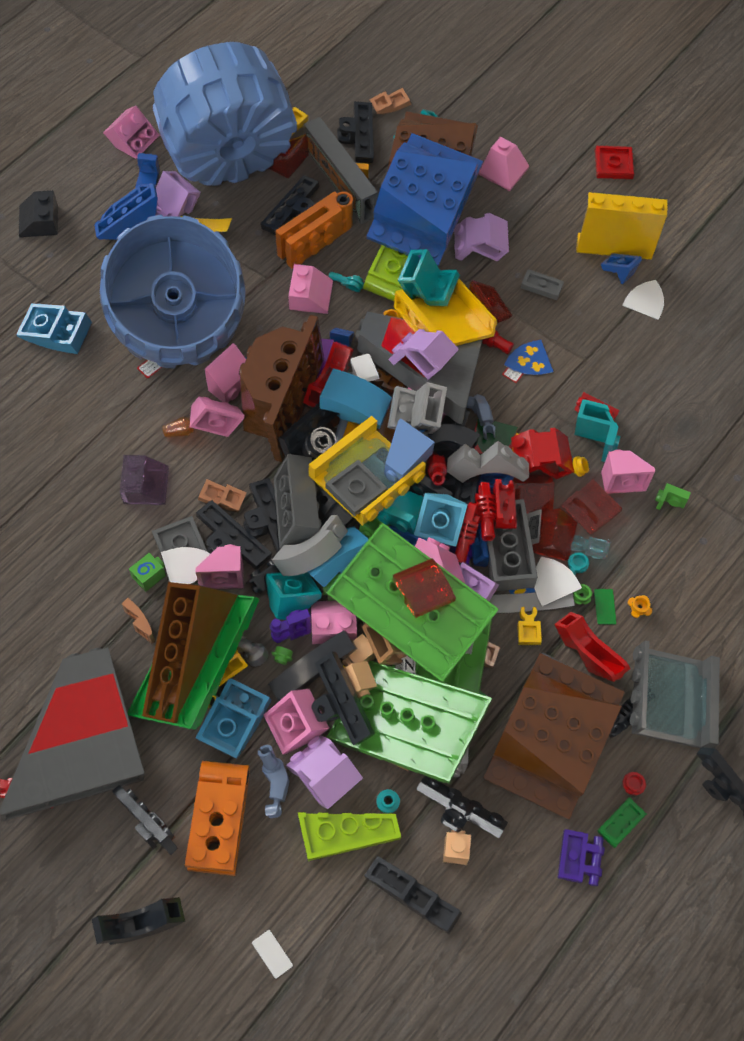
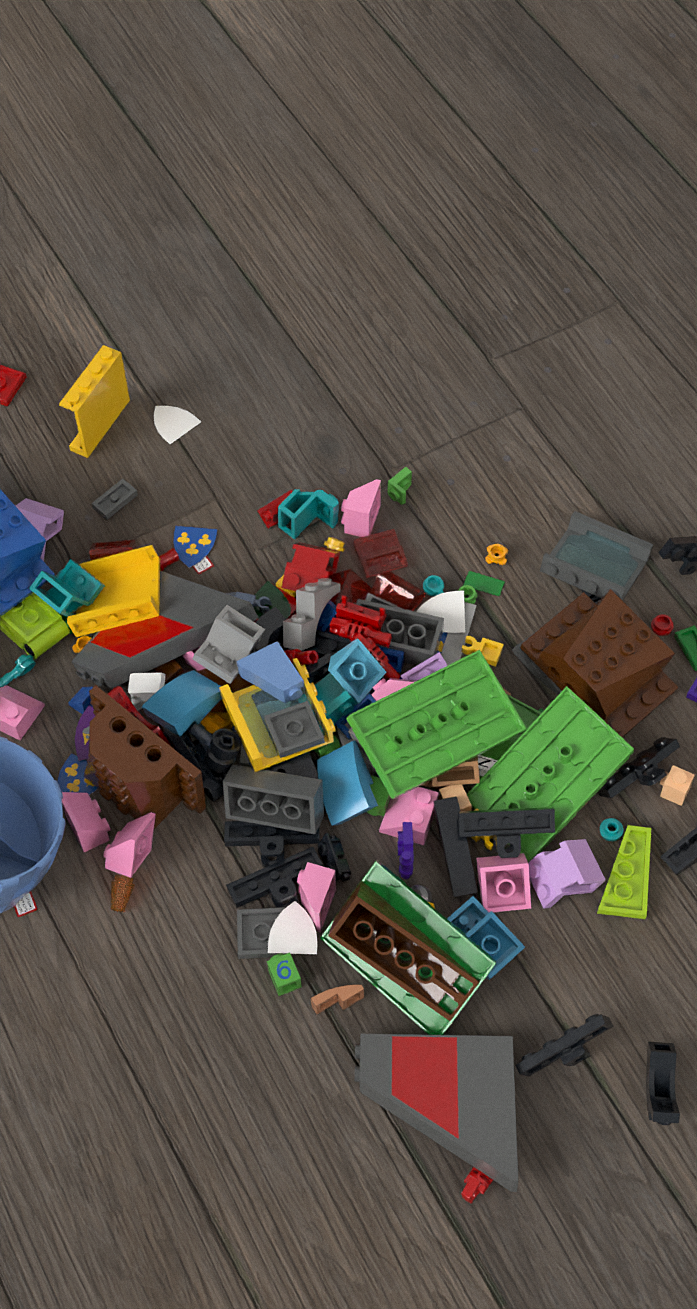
camera: 65 degrees left, 5 degrees down
clear purple slope [120,455,169,505] -> none
orange hinge [185,761,250,876] -> none
nougat slope [198,479,246,512] -> none
sand blue arm [258,745,290,818] -> none
teal slope [266,572,322,620] -> none
light grey arch [272,515,348,576] -> none
bright green plate [272,646,293,665] -> none
light nougat brick [344,661,377,699] -> none
lavender piece [388,329,459,380] -> none
clear red slope [393,558,456,618] -> none
red arch [554,612,631,682] -> none
clear light blue plate [571,535,611,559] -> none
blue slope [601,253,642,284] -> none

